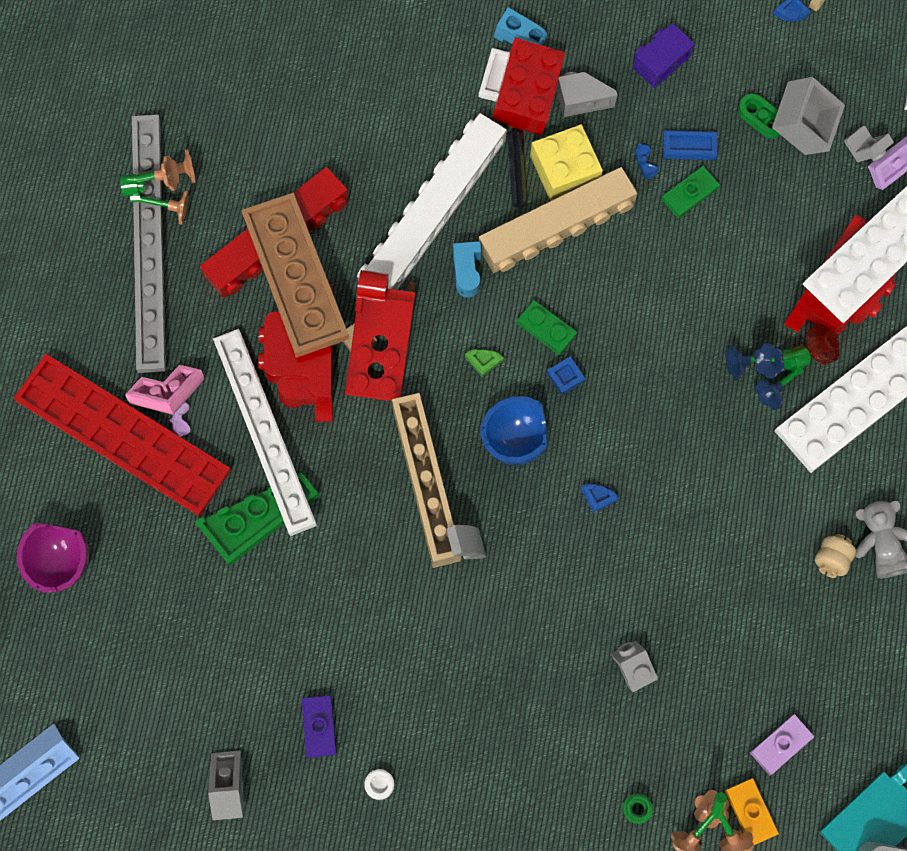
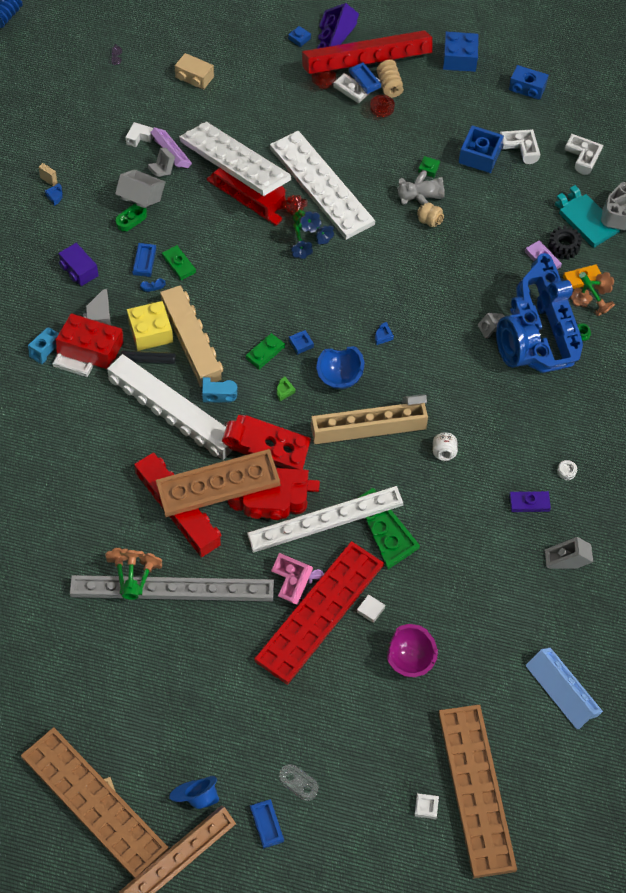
camera: 85 degrees left, 15 degrees down
none -> white tile [357,595,385,623]
none -> white head [433,432,458,461]
none -> blue piece [496,253,583,373]
none -> black tyre [548,226,582,260]

